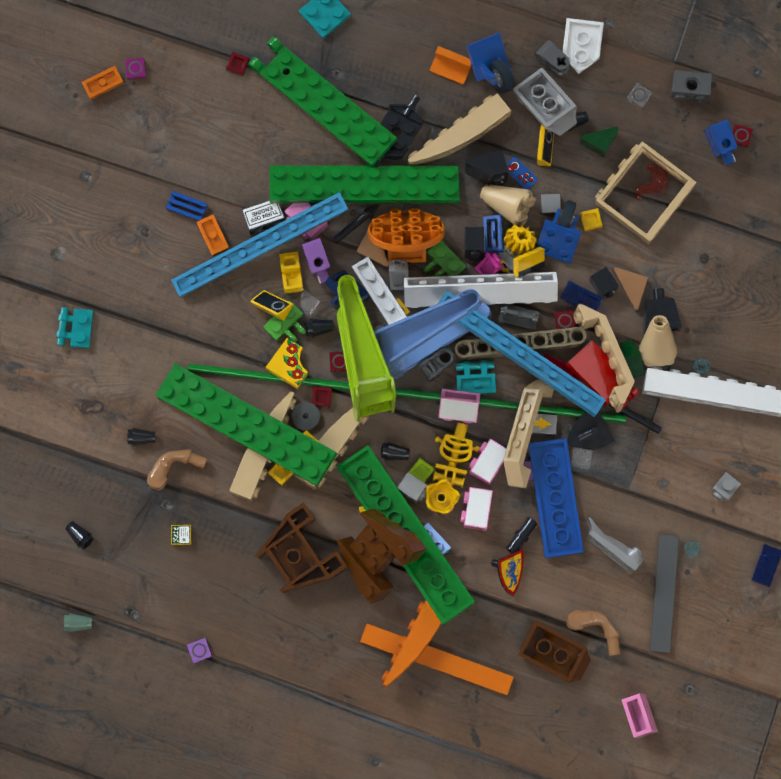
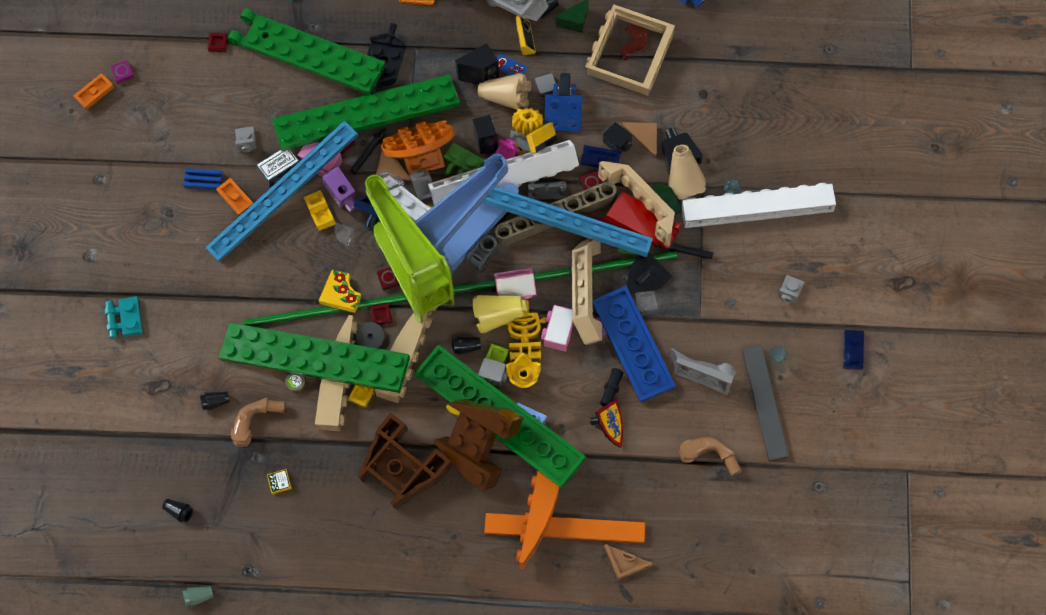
camera: 15 degrees left, 10 degrees down
medium lavender tile [187,638,212,663] -> none
slope [250,290,294,321] -> none
bright green hinge [263,300,306,343] -> none
black cone [305,319,334,338] -> none
tan slope [408,93,511,166] -> none
teal plate [456,360,496,394] -> none
white brick [460,487,493,531] -> none
blue tile [483,215,504,254] -> none
reddish brown slope [517,620,591,683] -> none
light grey tile [532,414,557,435] -> none
yellow tile [579,208,603,232] -> none
bright pink brick [622,693,658,738] -> none
none -> light grey bracket [235,126,257,153]
none -> tile [285,373,305,393]
none -> clear tile [379,172,404,191]
none -> light yellow cone [473,295,528,334]
none -> medium nougat tile [604,544,653,580]

